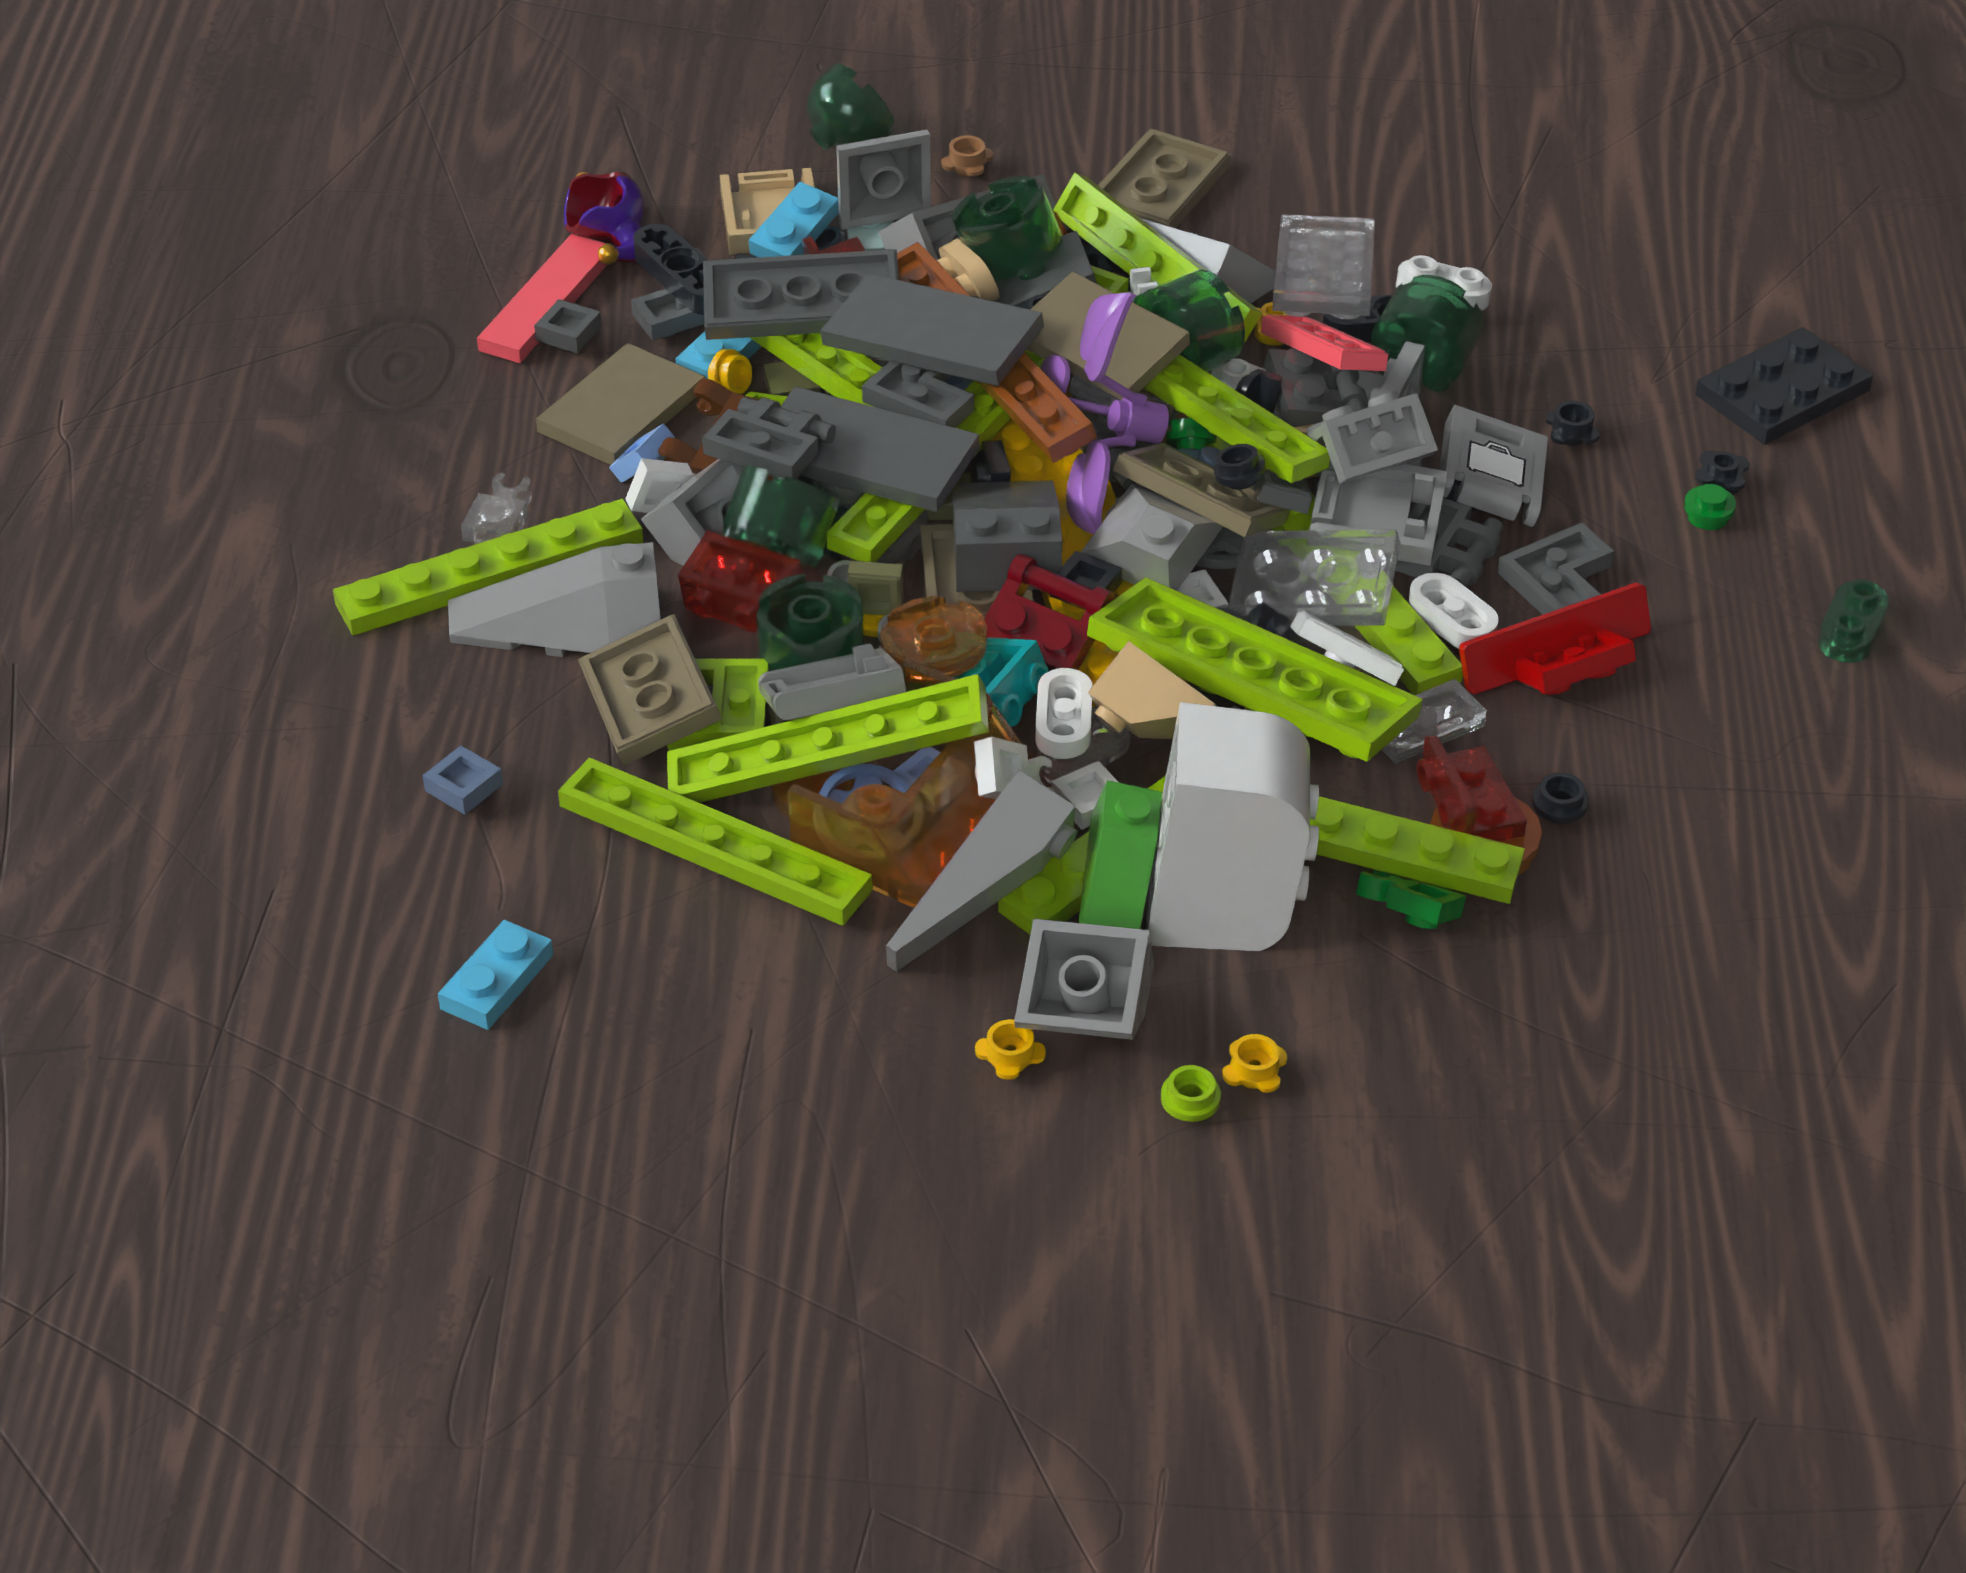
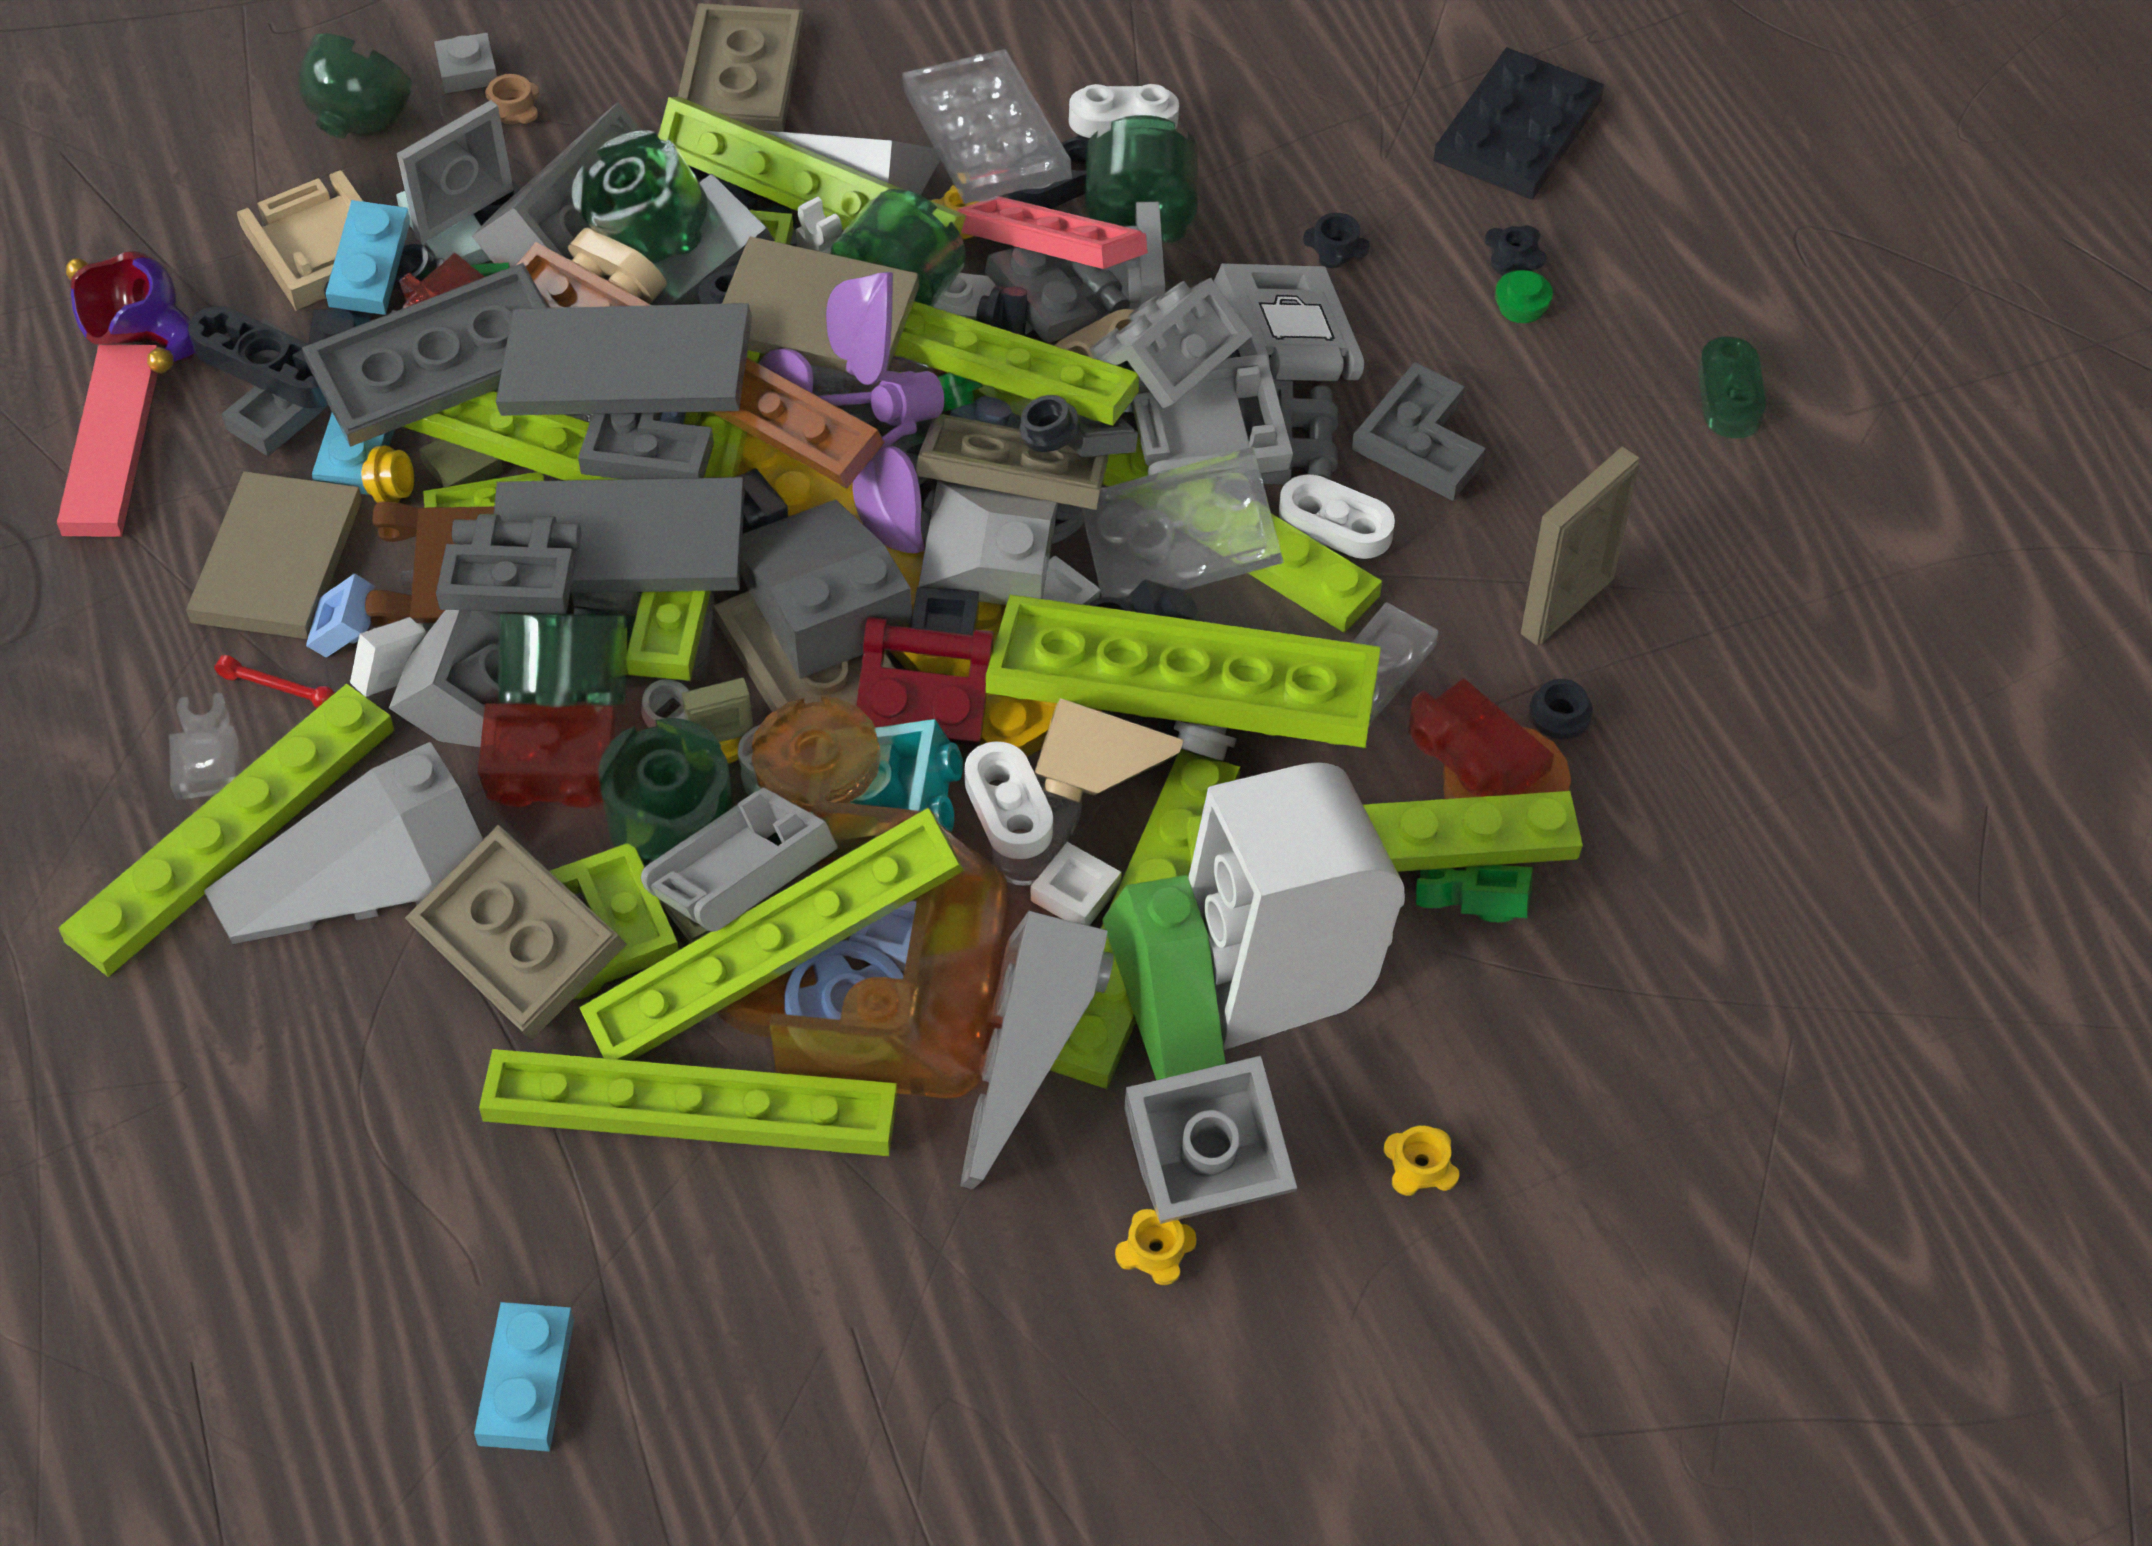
camera: 25 degrees left, 10 degrees up
sand blue plate [423,745,503,815] -> none
dark grey plate [534,299,602,354] -> none
white plate [974,737,1054,800] -> none
lime plate [1161,1065,1221,1122] -> none
white plate [1290,610,1404,686] -> none
red bracket [1459,582,1651,695] -> none
none -> red hinge [214,655,335,708]
none -> light grey plate [434,33,497,94]
none -> dark tan tile [1520,446,1640,645]

